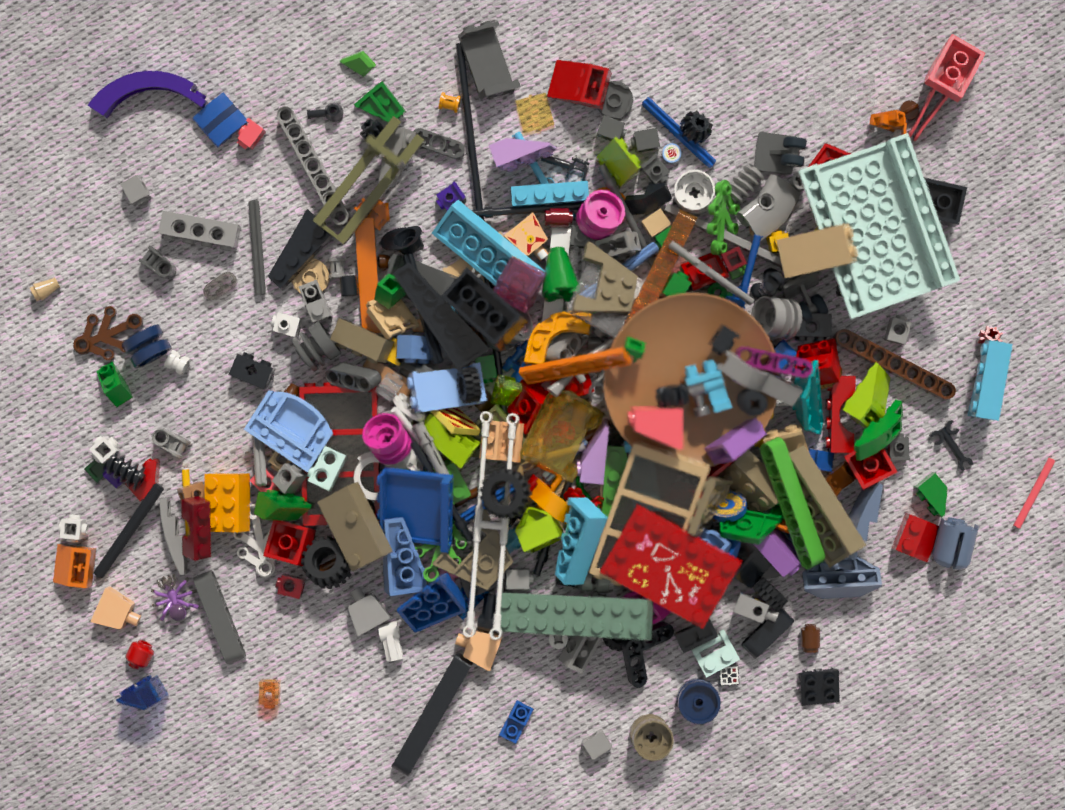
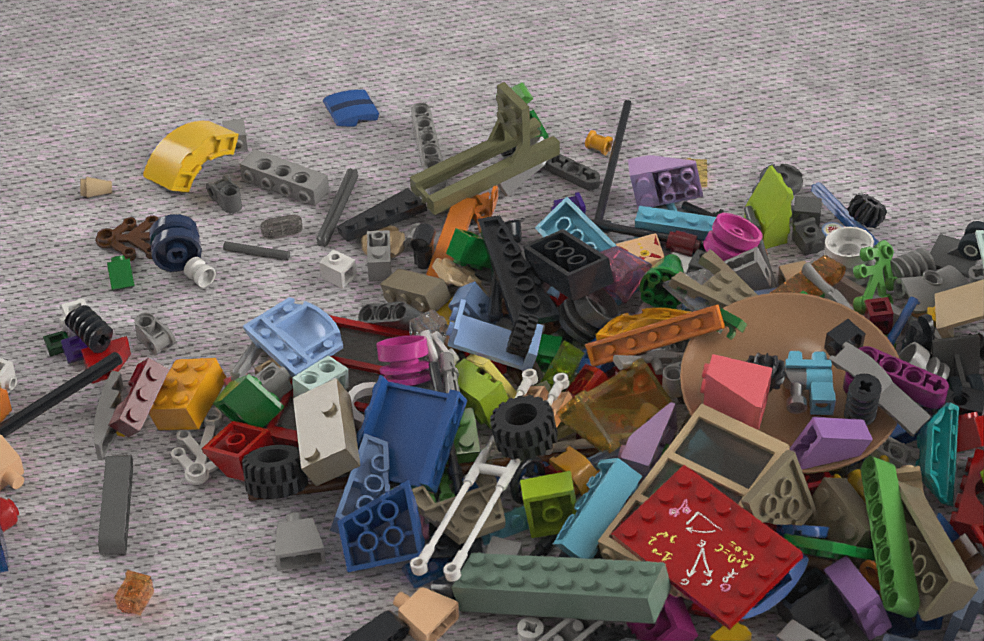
camera: 25 degrees right, 45 degrees down
dark purple arch [88,71,208,119] -> none
animal [151,574,200,621] -> none
black brick [228,352,275,390] -> none
coral brick [237,118,266,150] -> none
dark red brick [275,574,306,599] -> none
dark grey wheel [291,321,341,372] -> none
black bar [307,102,344,122] -> none
white piece [378,621,403,662] -> none
dark grey panel [458,21,521,101] -> none
red slope [547,60,612,110] -> none
black slope [625,183,672,215] -> none
none -> yellow panel [143,120,239,192]
none -> dark grey bar [223,241,290,260]

